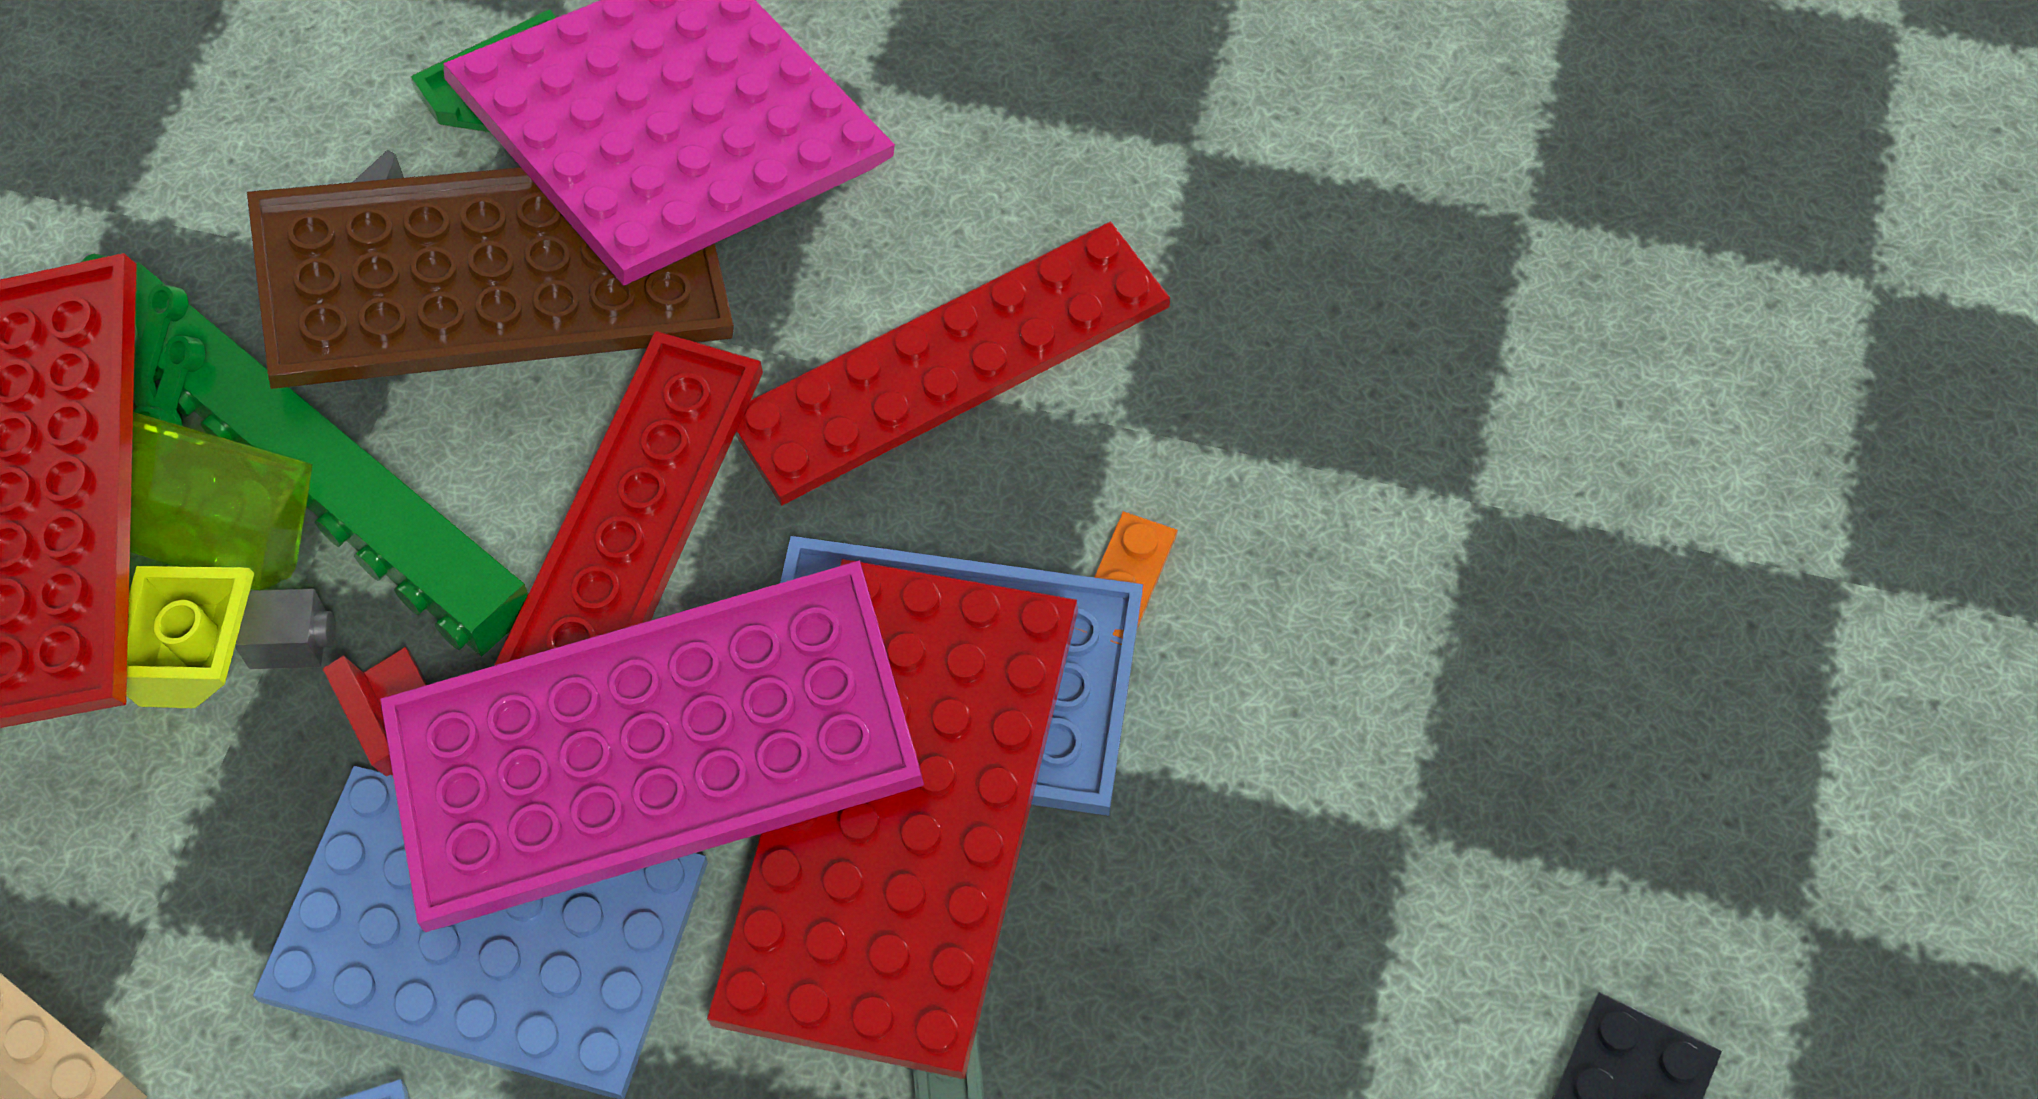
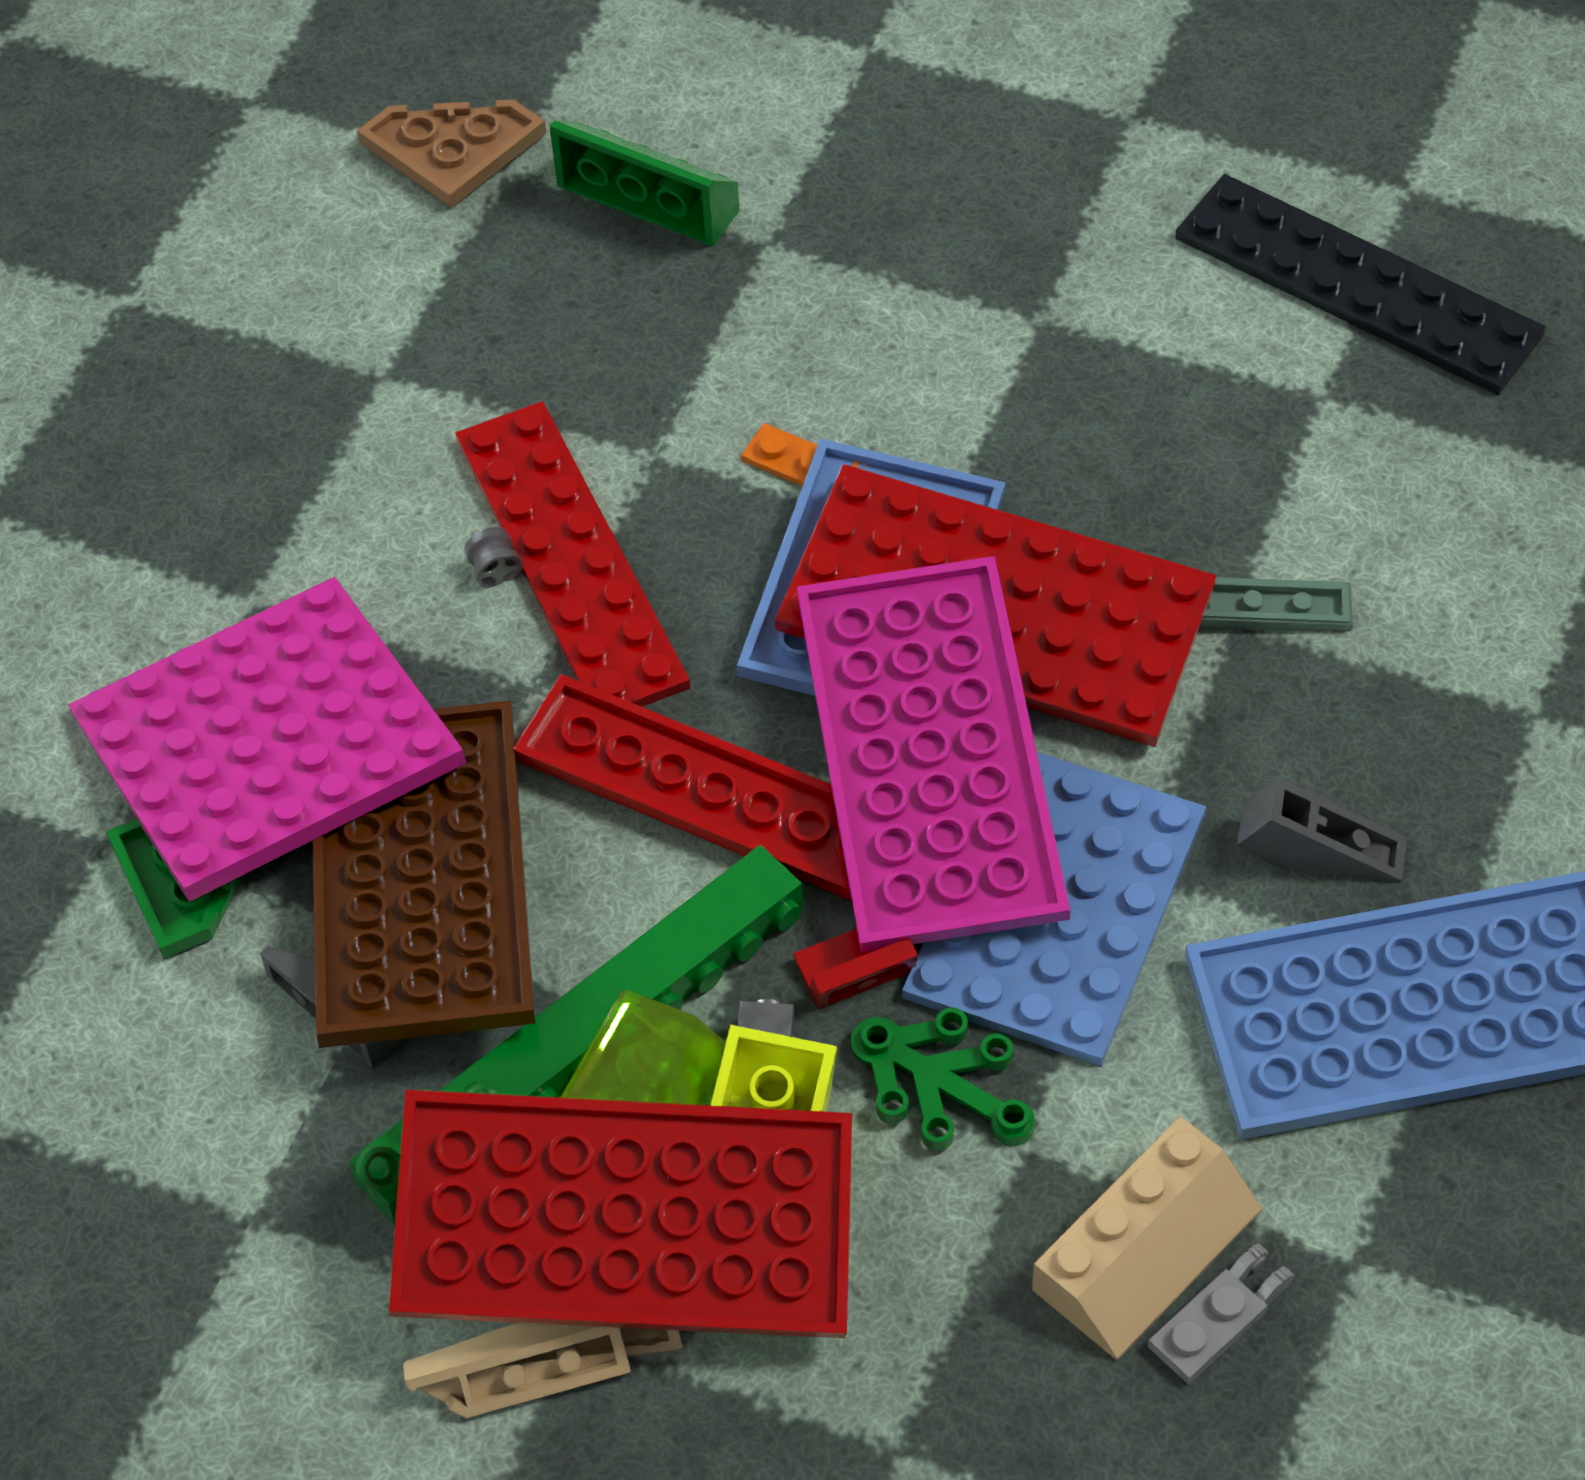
camera: 80 degrees left, 5 degrees down
none -> medium nougat plate [357,99,547,208]
none -> flat silver wheel [464,527,523,588]
none -> green slope [549,120,740,246]
none -> green plant [851,1008,1035,1151]

